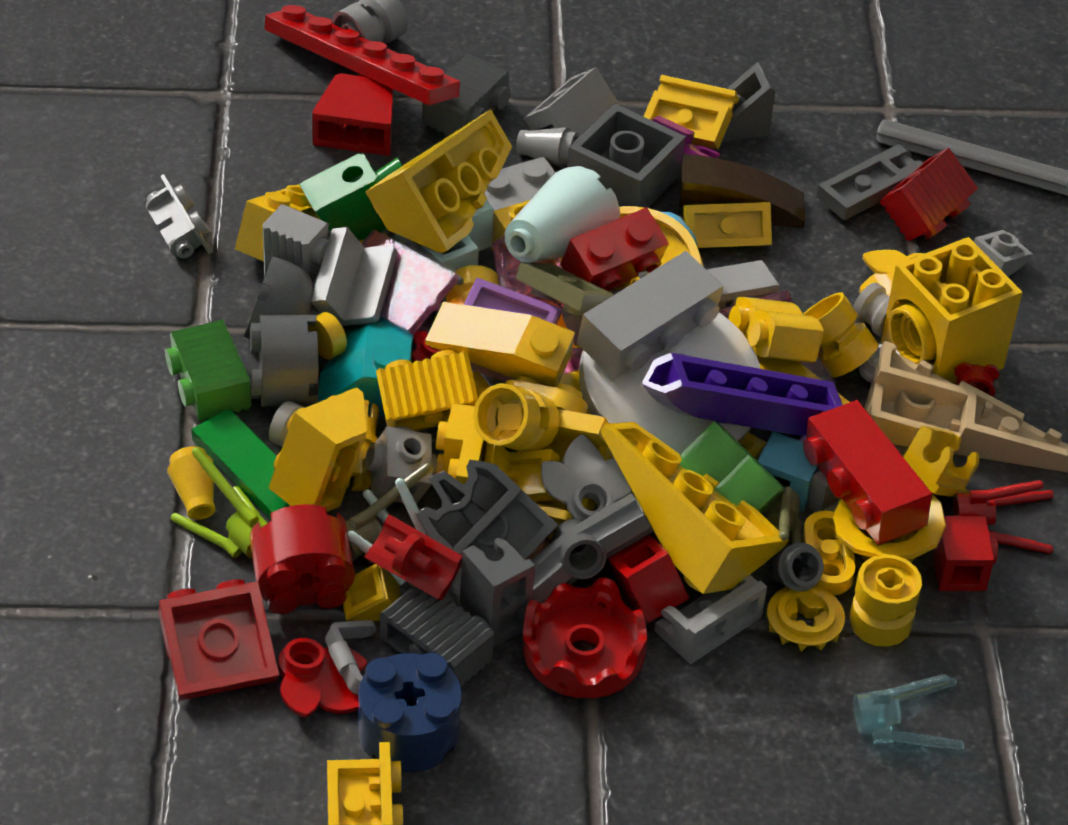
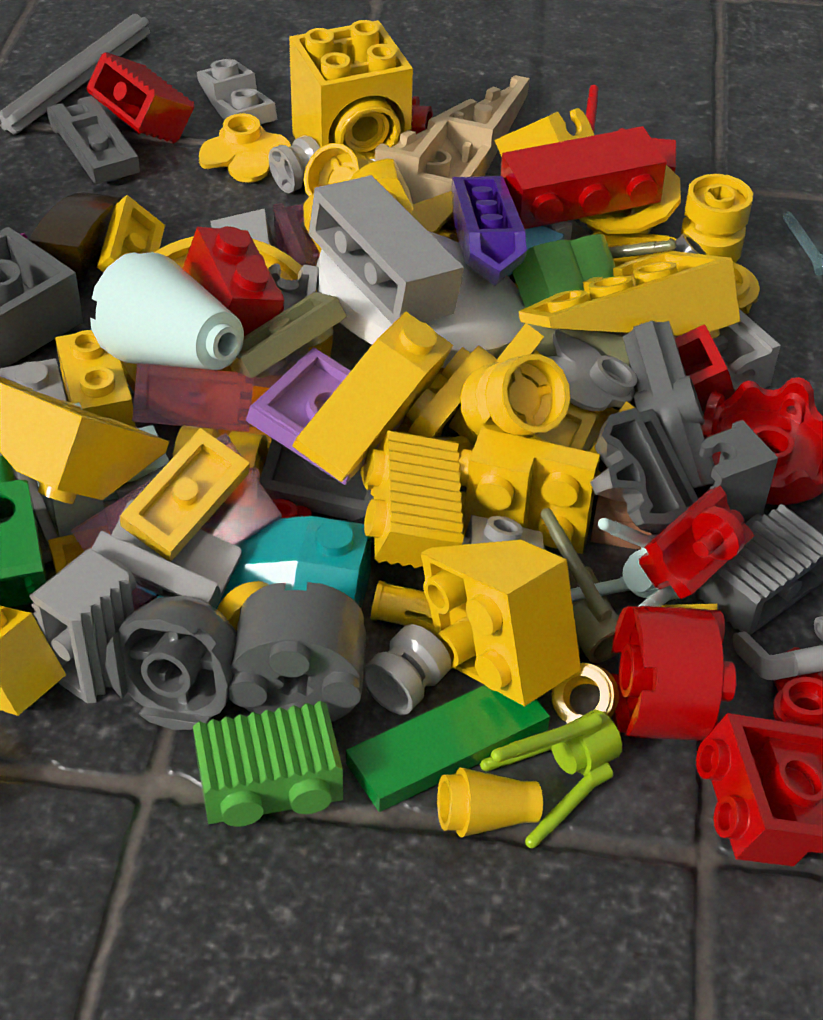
camera: 80 degrees left, 0 degrees up
none -> yellow plate [120,428,250,562]

